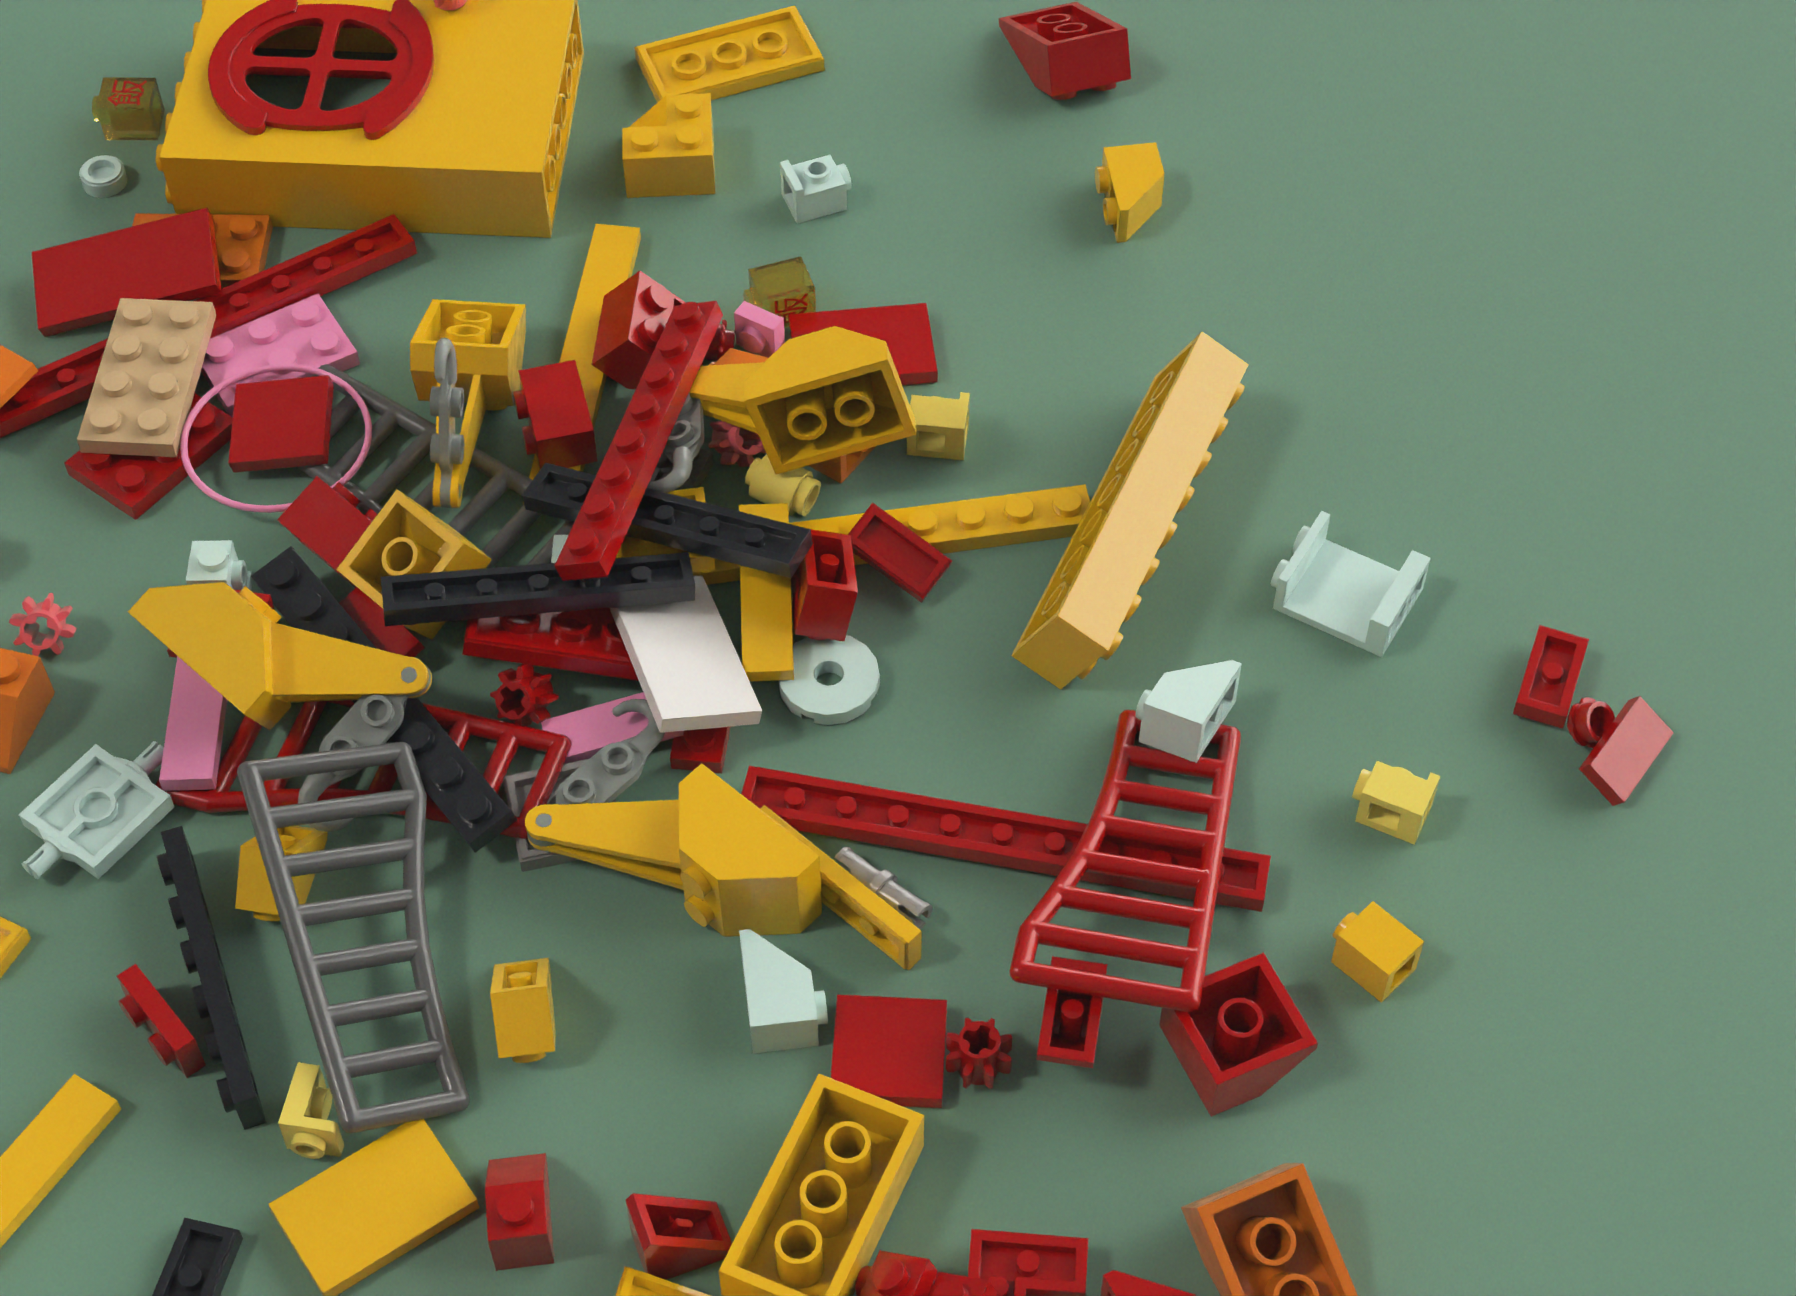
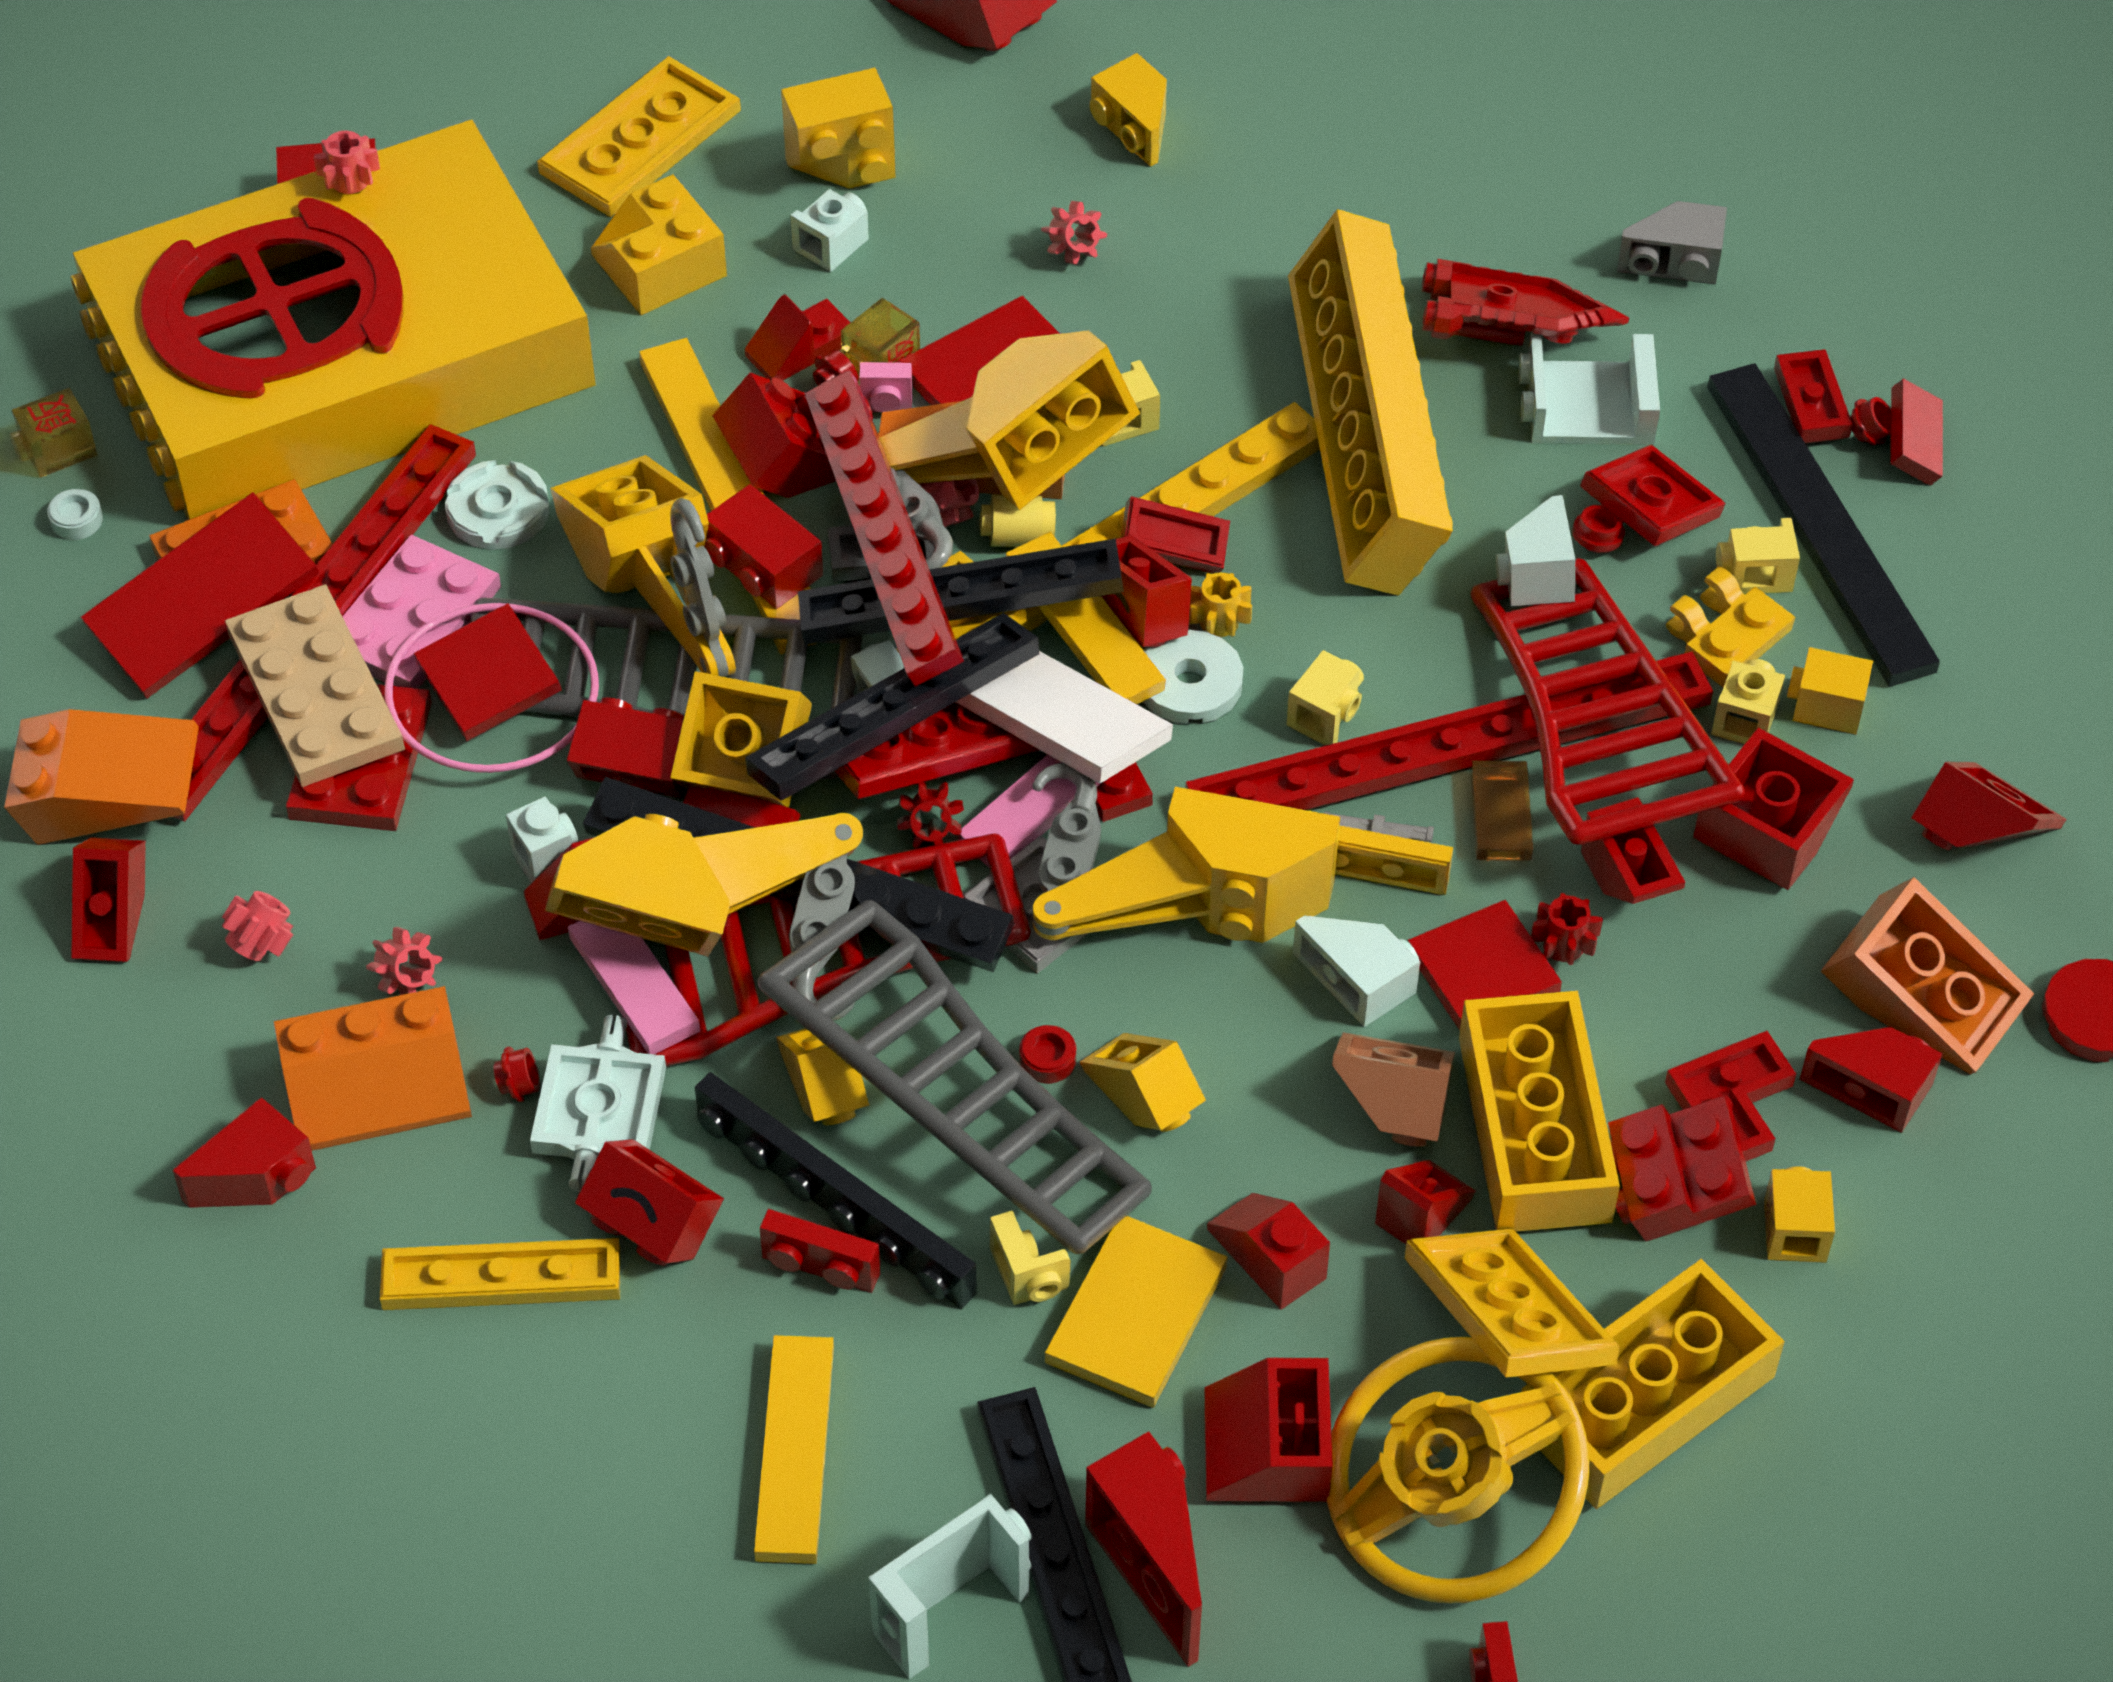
camera: 30 degrees left, 0 degrees up
none -> light aqua tile [445,460,550,550]
none -> red plate [493,1046,540,1102]
none -> red brick [575,1139,724,1266]
none -> red slope [744,294,856,381]
none -> yellow slope [781,67,896,189]
none -> red plate [813,350,859,386]
none -> red tile [1019,1025,1077,1084]
none -> coral gear [1041,201,1107,264]
none -> yellow gear [1189,572,1252,637]
none -> light yellow brick [1286,650,1364,746]
none -> nougat slope [1332,1032,1455,1146]
none -> red shield [1421,258,1630,346]
none -> clear orange tile [1471,761,1533,860]
none -> red plate [1572,505,1625,553]
none -> red tile [1580,445,1726,546]
none -> light grey slope [1617,201,1727,285]
none -> yellow plate [1665,566,1796,688]
none -> black tile [1707,363,1940,687]
none -> light yellow brick [1711,659,1785,744]
none -> red slope [1911,762,2067,851]

